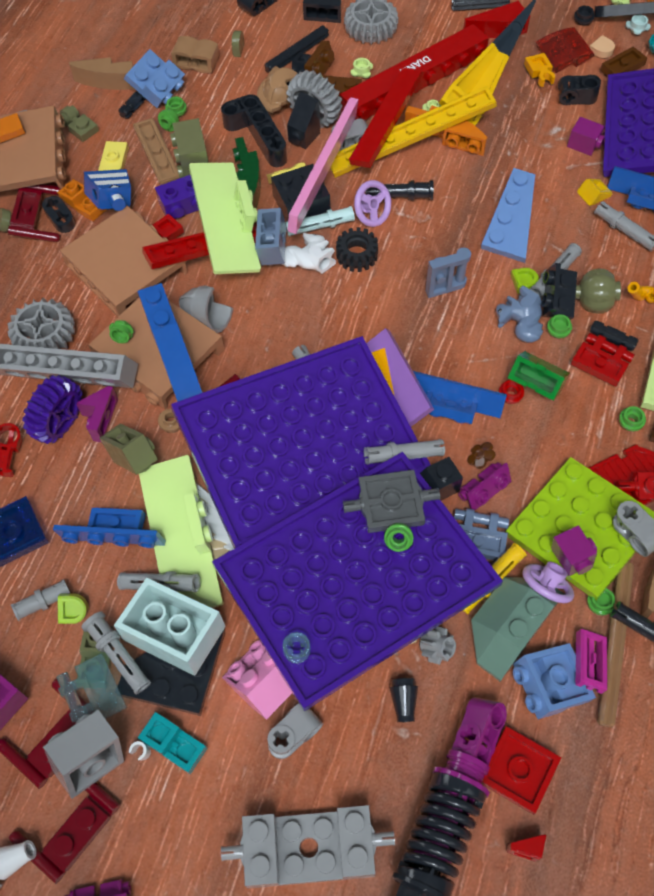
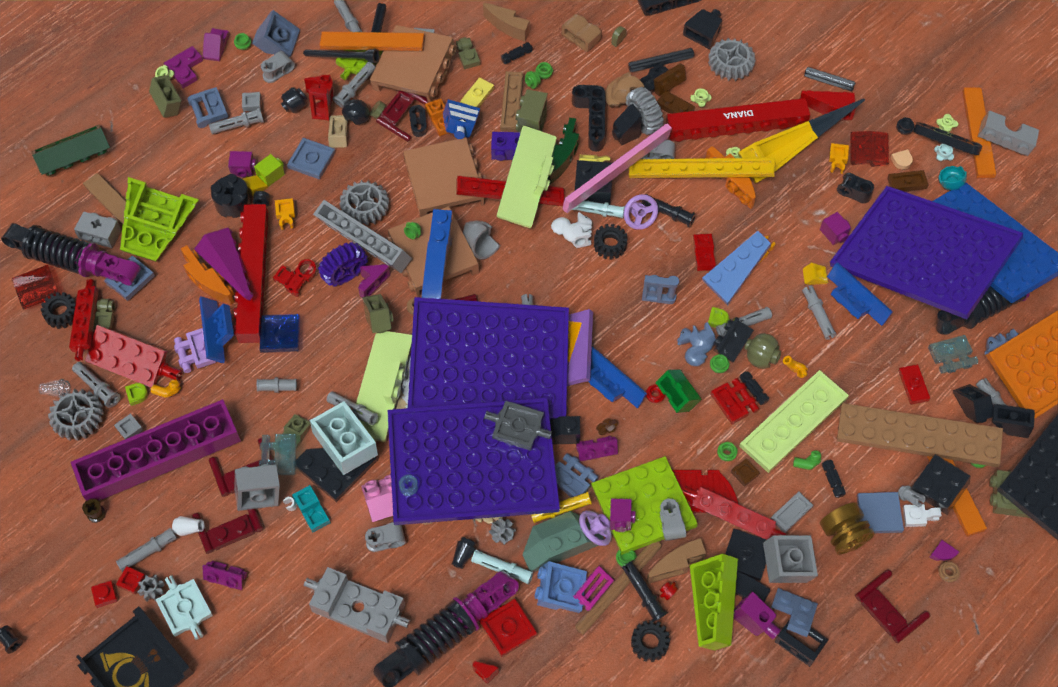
camera: 25 degrees right, 0 degrees up
blue bracket [53,507,166,548] -> none
lime tile [58,593,88,624] -> none
light grey pin [81,611,151,694] -> none
medium blue plate [124,49,185,108] -> none
red plate [152,214,184,240] -> none
sand blue brick [255,208,287,265] -> none
red tile [349,68,423,168] -> none
light grey pin [364,439,445,465] -> none
bright green plate [384,523,413,552] -> none
none -> light aqua pin [471,550,533,584]
none -> red slope [693,234,716,271]

